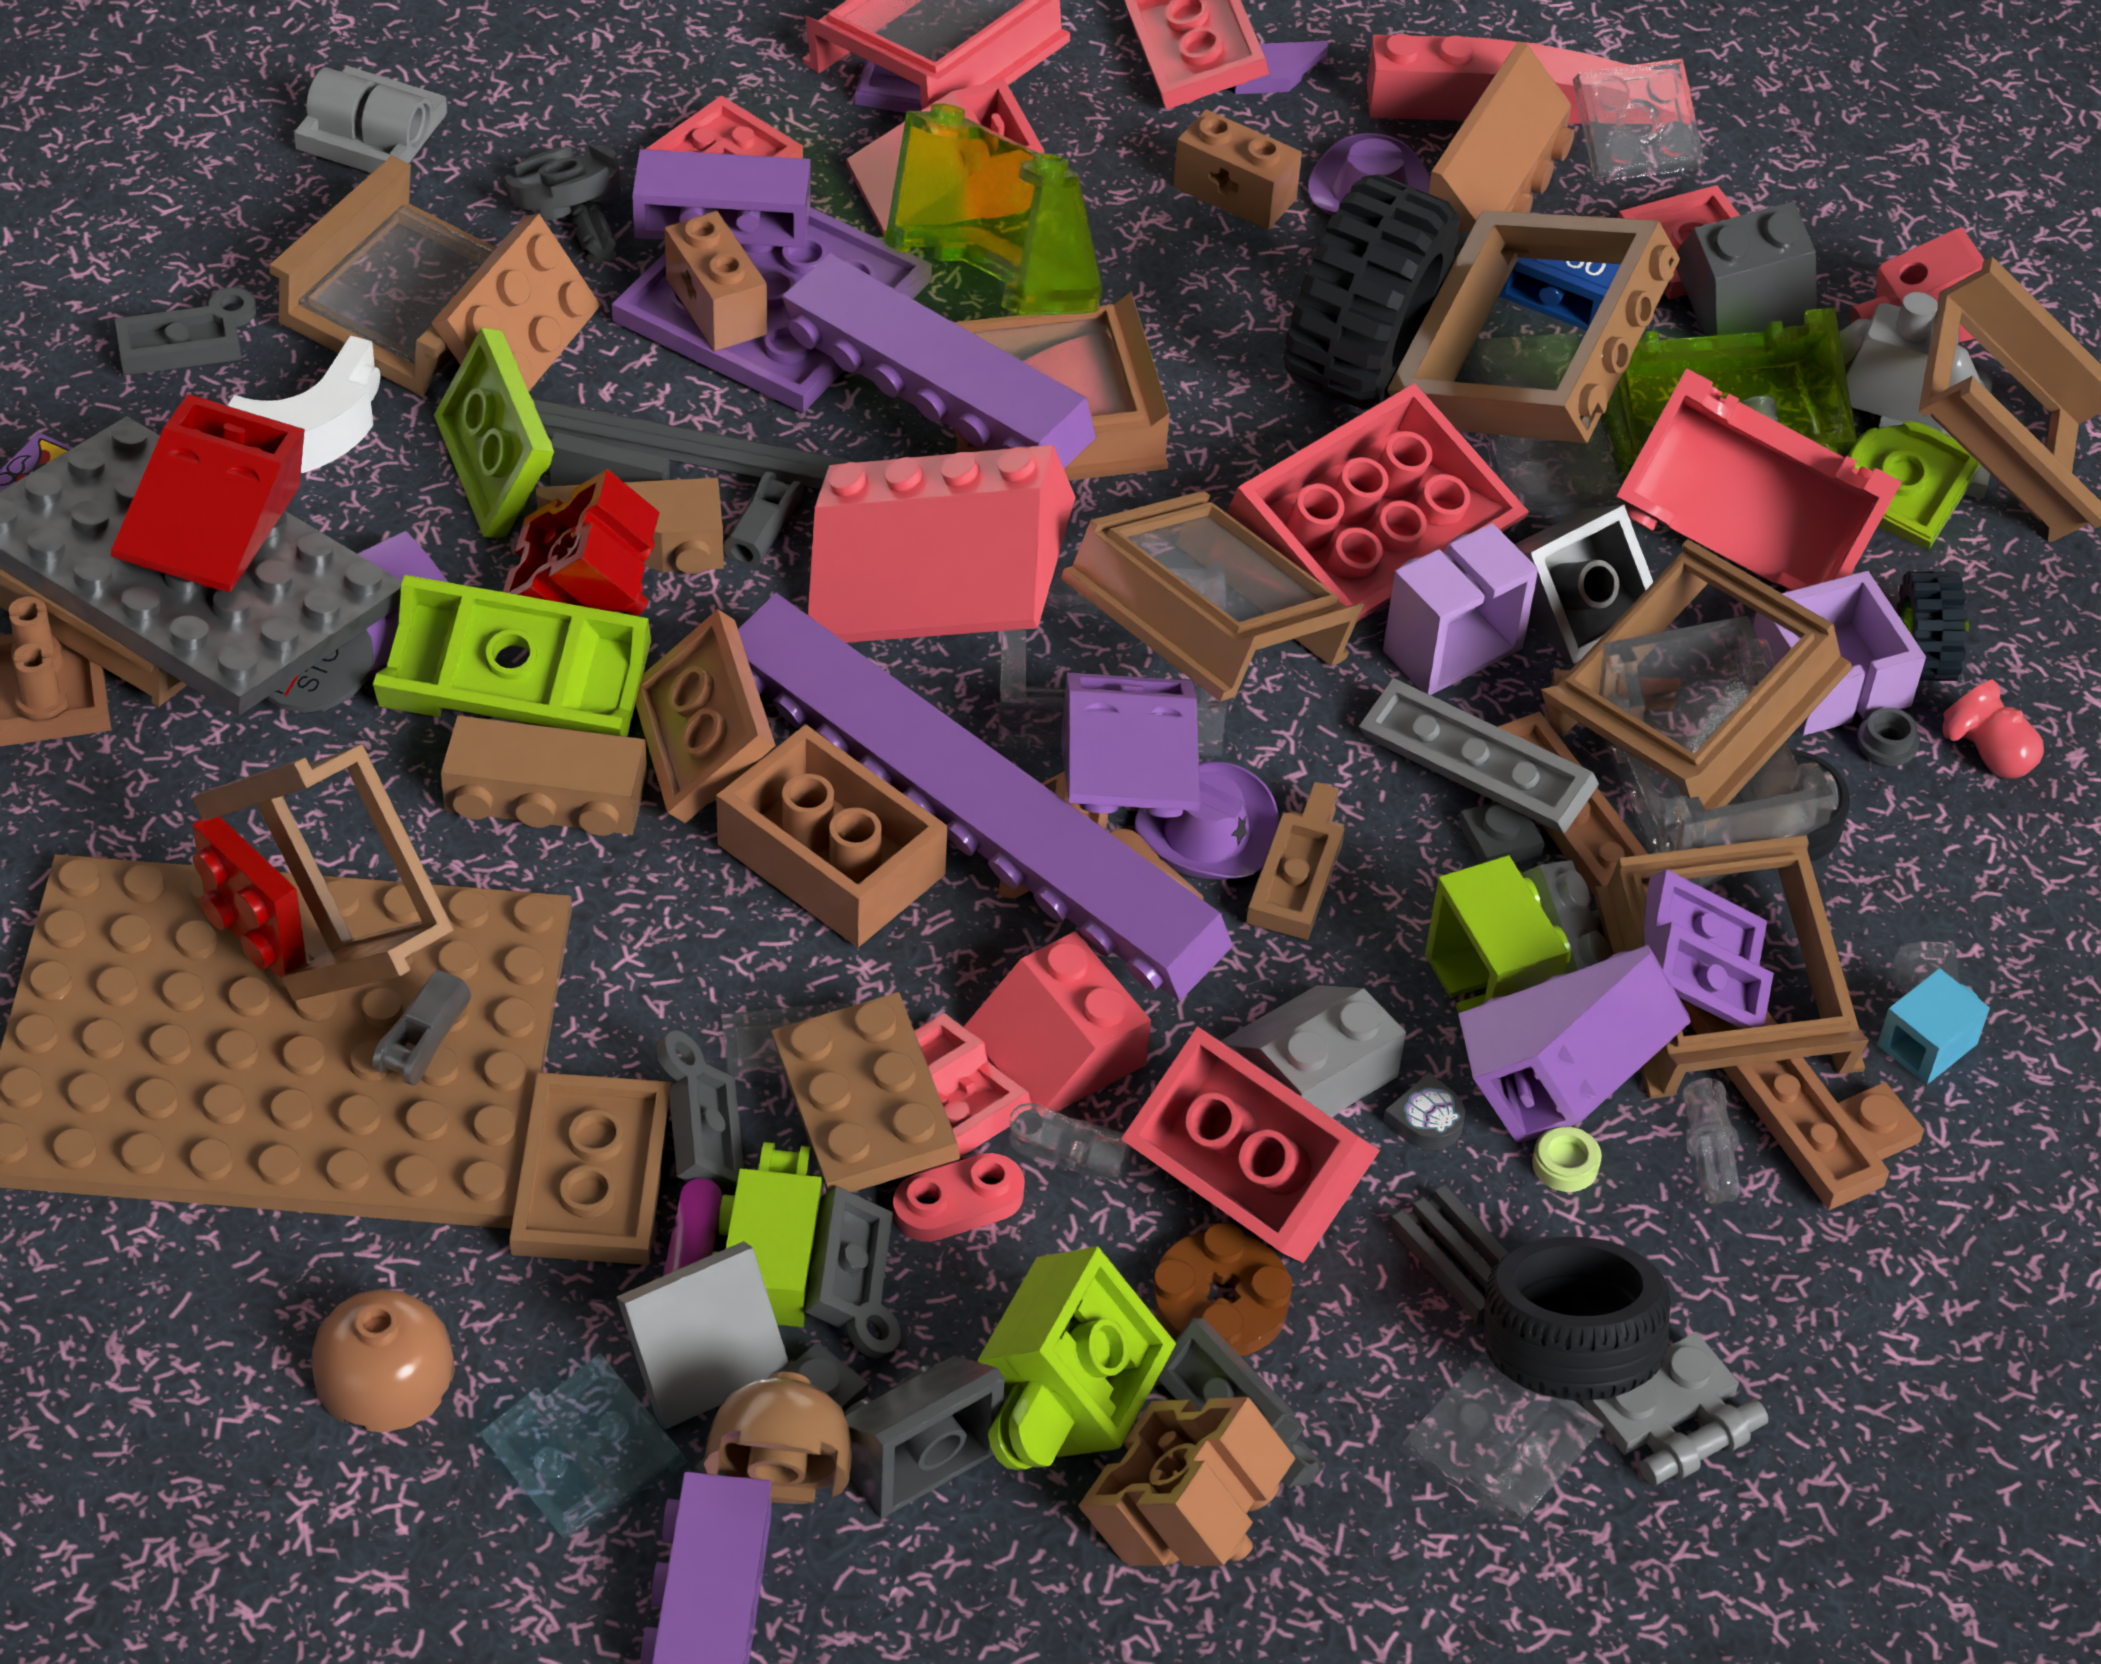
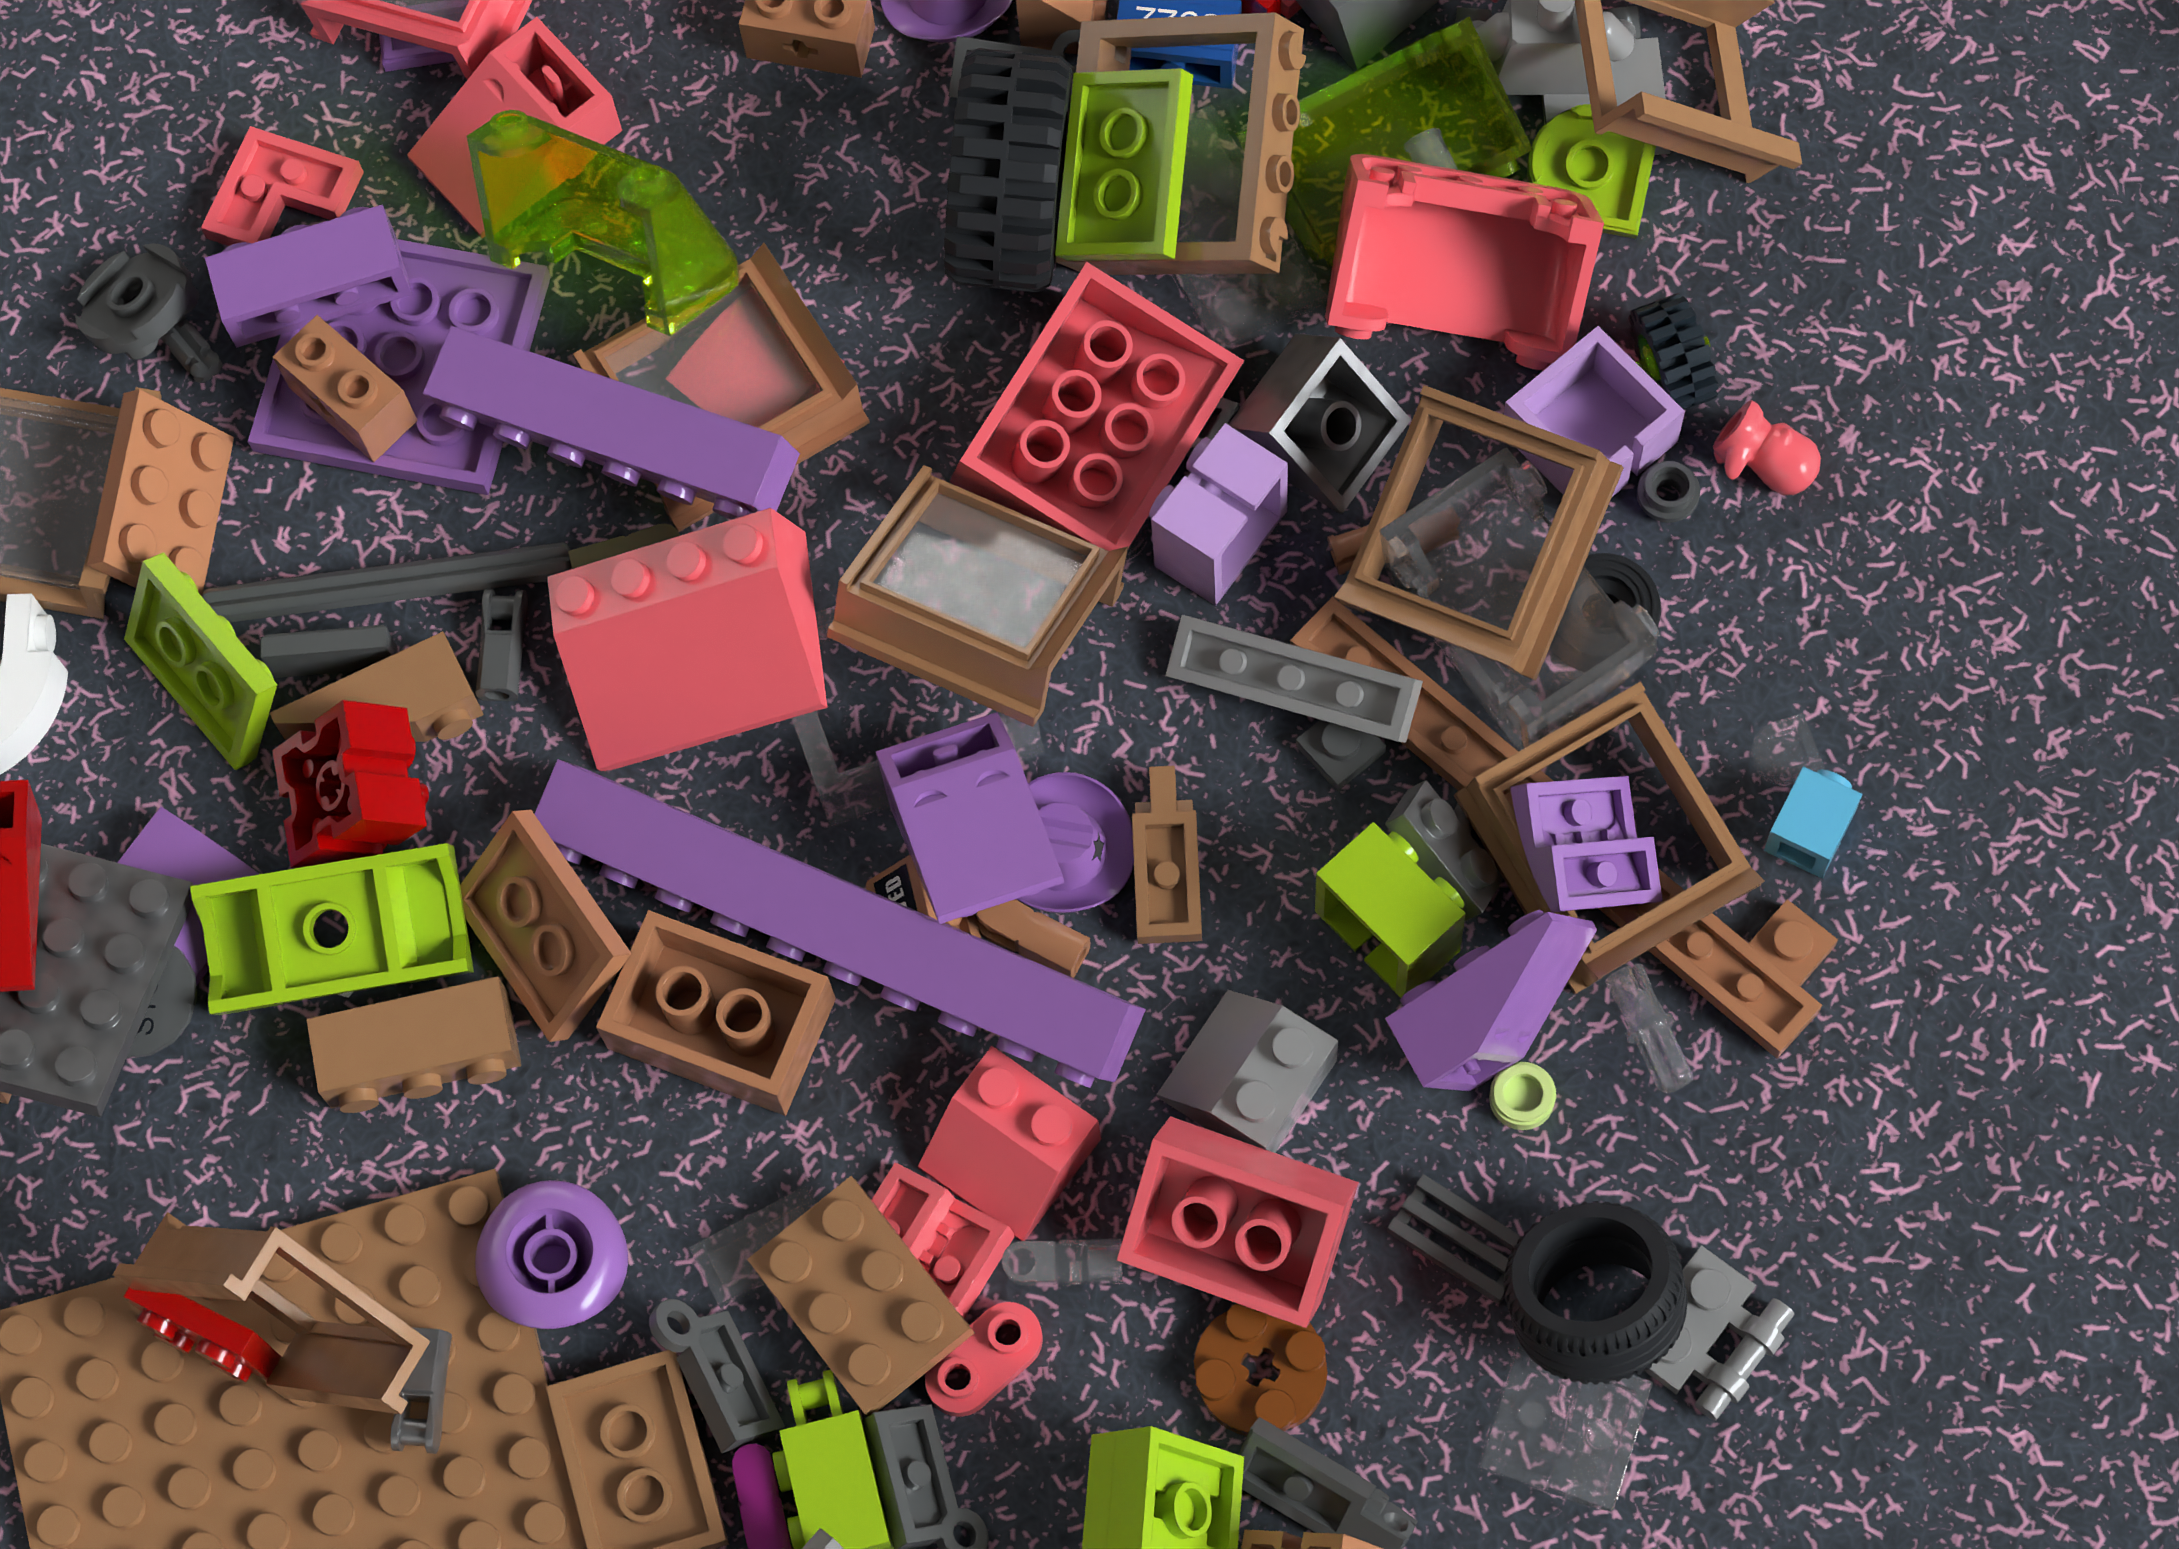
camera: 10 degrees left, 20 degrees up
tile [1383,1073,1465,1151] -> none
none -> medium lavender hat [475,1180,628,1329]
none -> lime plate [1055,68,1193,261]

